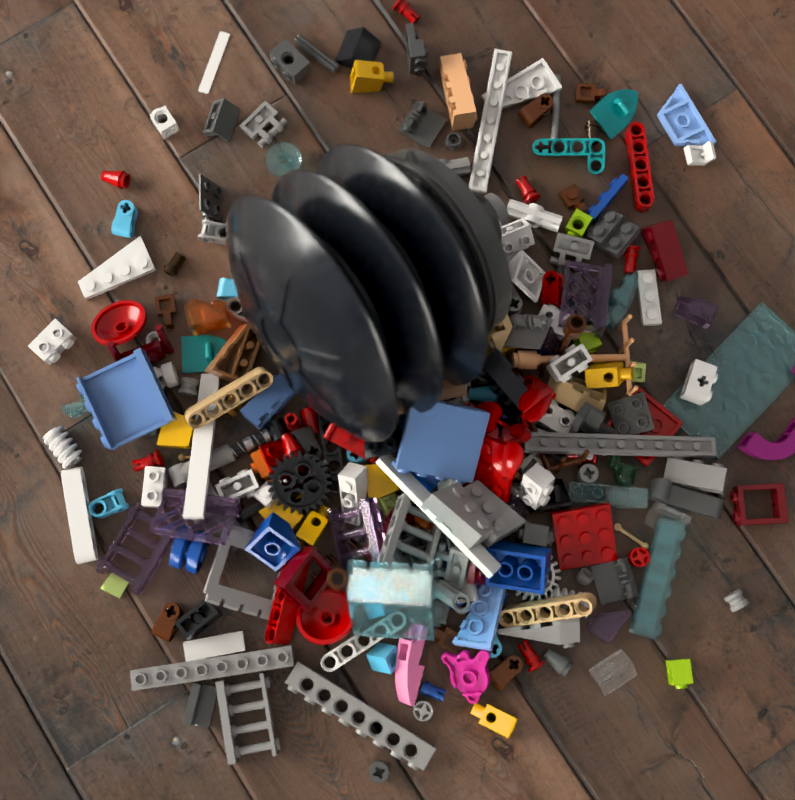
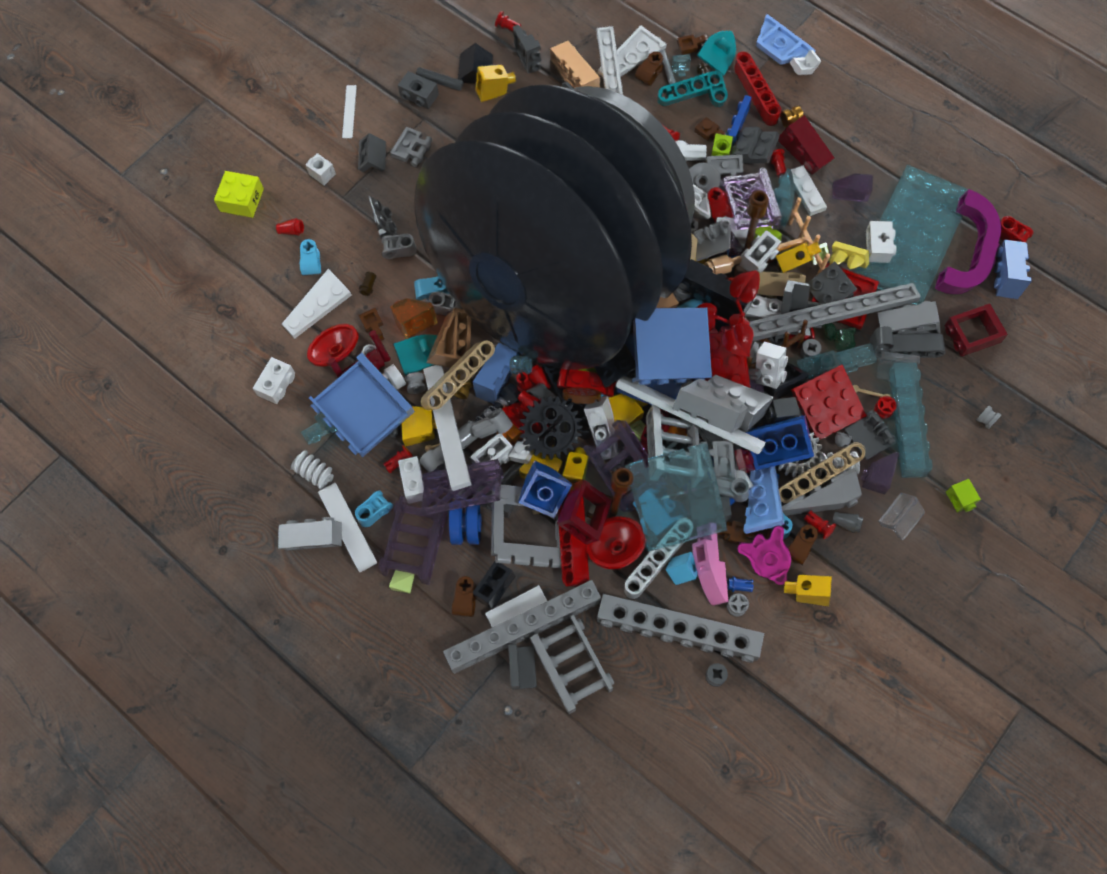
camera: 10 degrees left, 10 degrees down
none -> neon yellow brick [214,171,264,218]
none -> light grey brick [278,517,342,551]
none -> light grey piece [472,408,513,438]
none -> clear light blue wheel [510,356,532,374]
none -> reddish brown tile [562,387,601,404]
none -> clear light blue tile [672,54,691,76]
none -> light grey dish [689,163,720,194]
none -> pearl gold wheel [780,106,804,128]
none -> light yellow tile [830,241,869,269]

